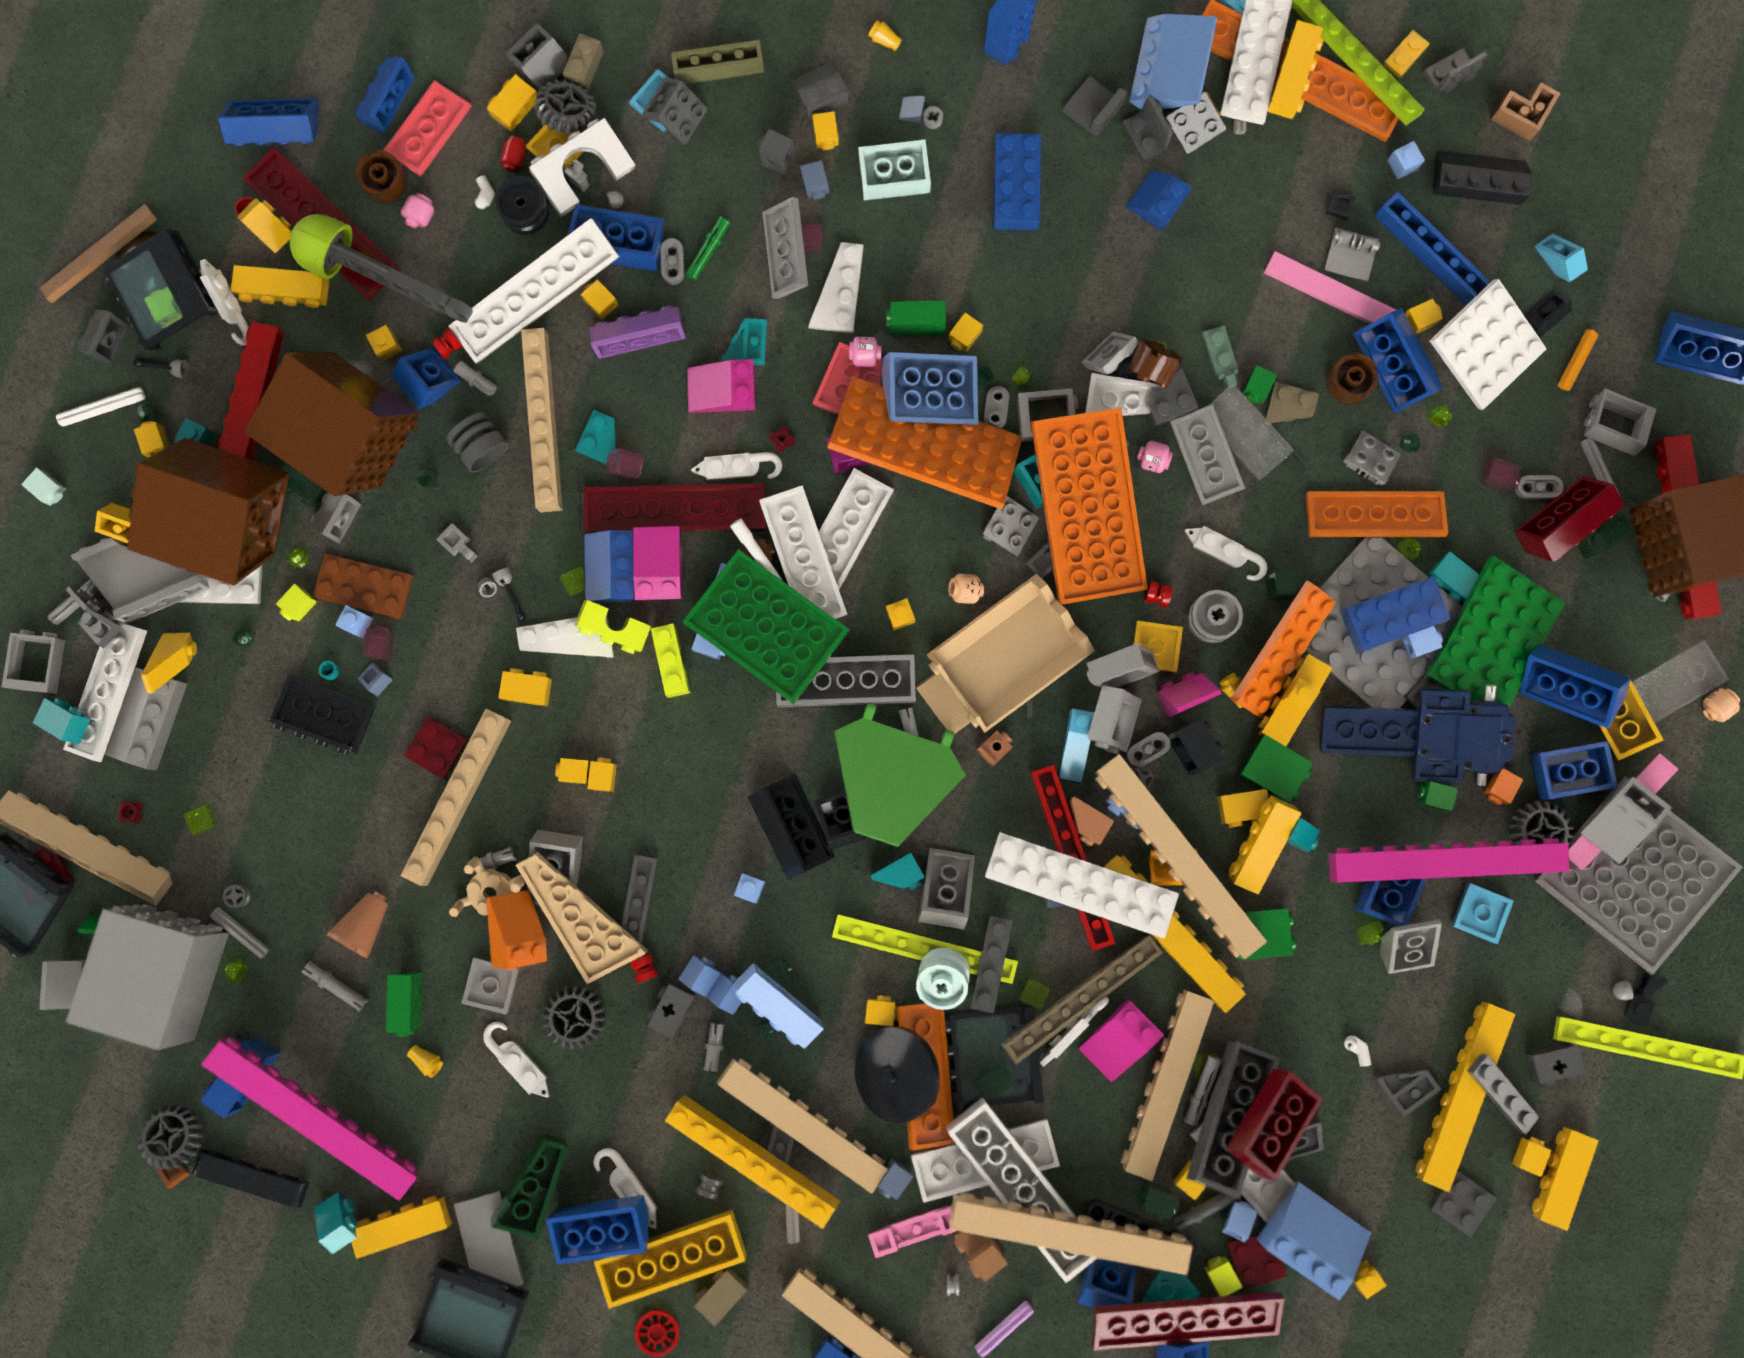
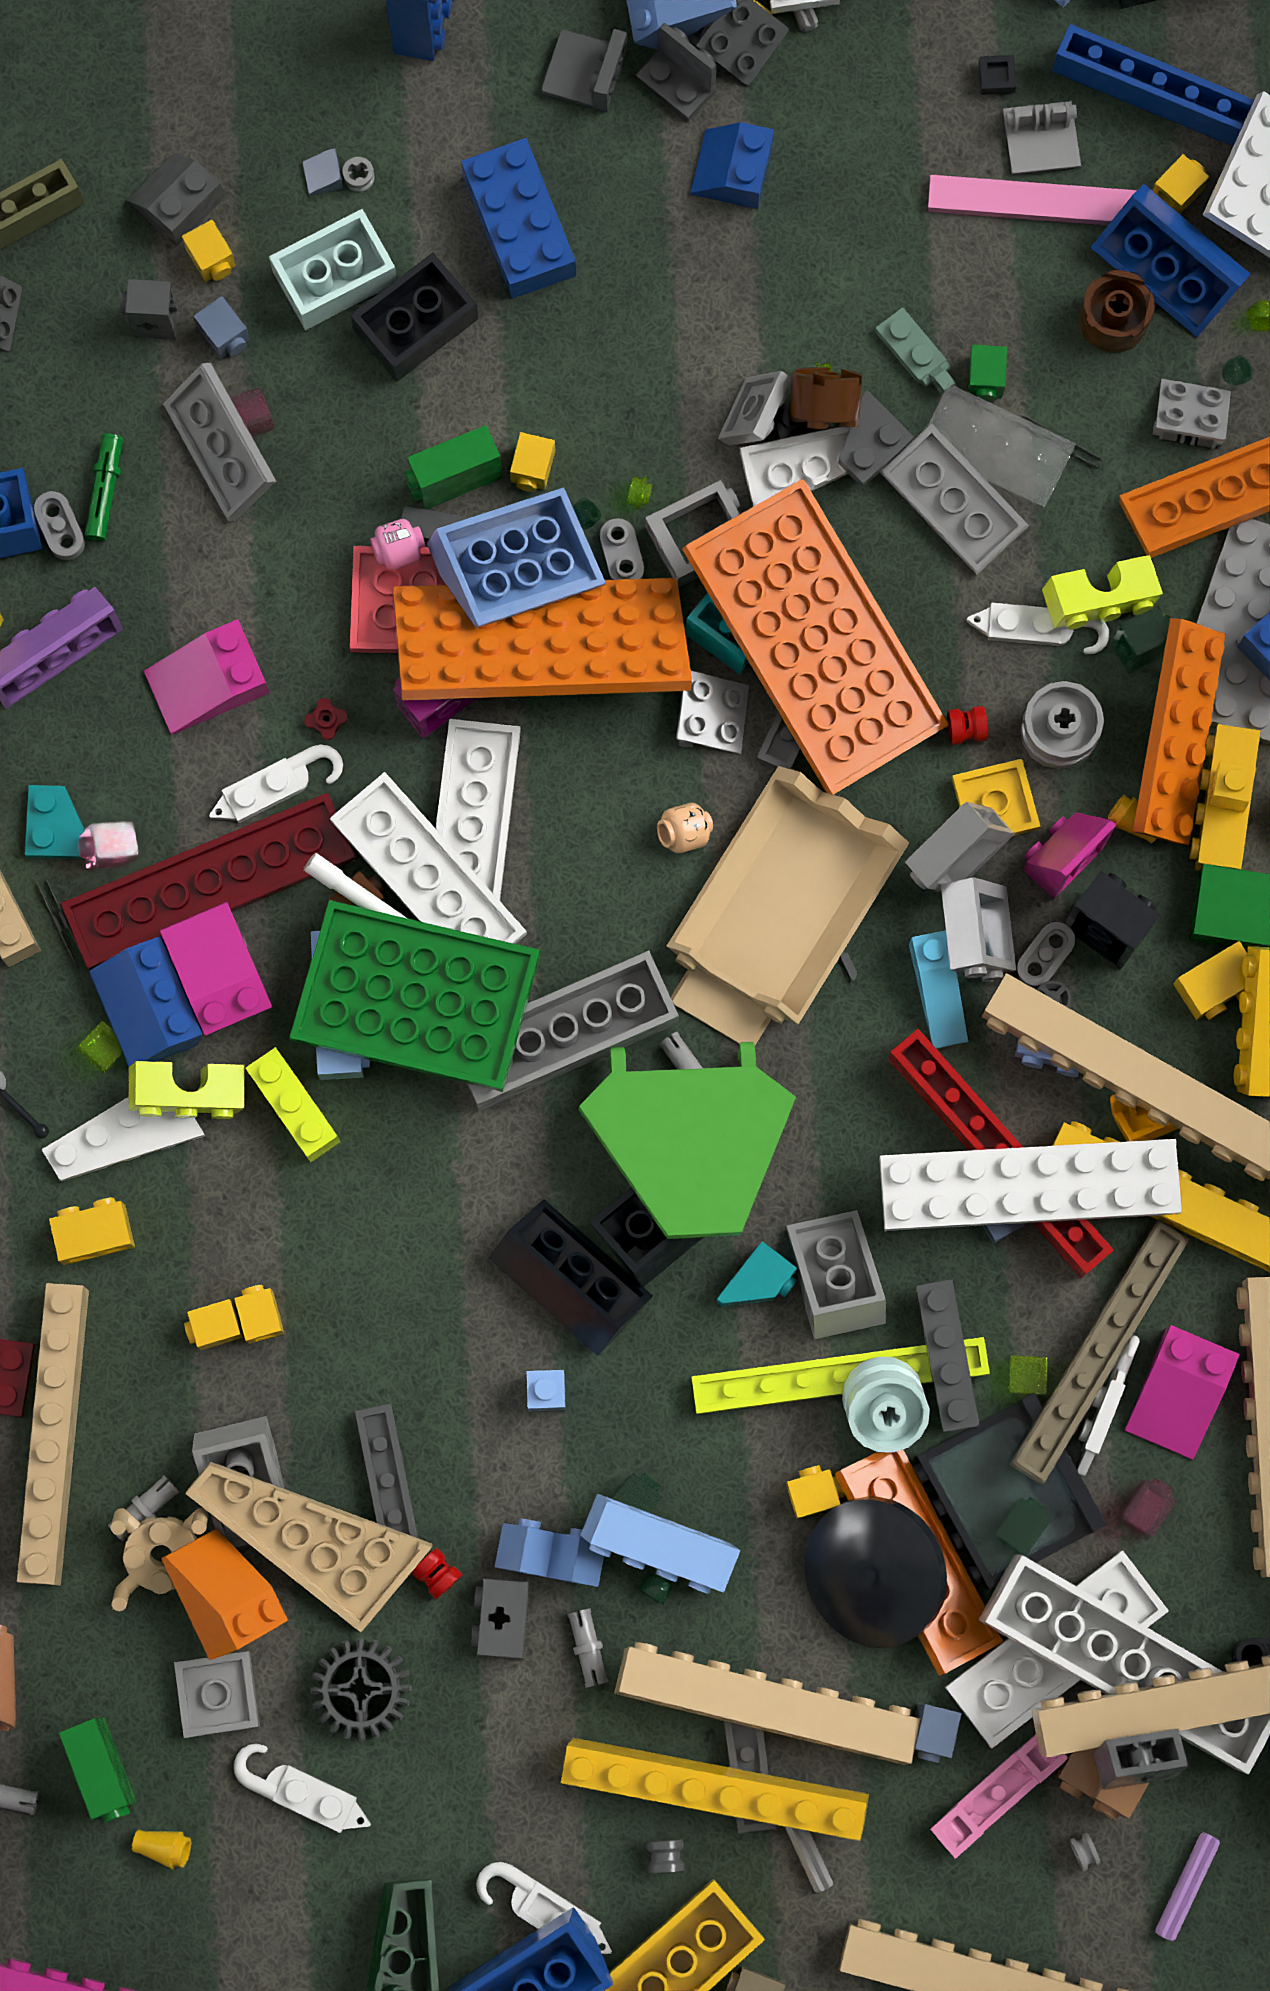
camera: 25 degrees left, 5 degrees down
teal wing [721,318,768,366] -> none
white wing [808,242,863,333] -> none
yellow cone [868,20,902,51] -> none
yellow brick [886,599,915,631] -> none
nougat brick [976,731,1013,767] -> none
nougat slope [1067,796,1114,847] -> none
bright pink head [1137,441,1173,473] -> none
dark tan wing [1263,382,1319,426] -> none
none -> black brick [350,252,478,382]
none -> neon yellow arch [1042,555,1163,629]
none -> dark grey brick [1093,1729,1188,1790]
none -> clear pink brick [1118,1478,1178,1539]

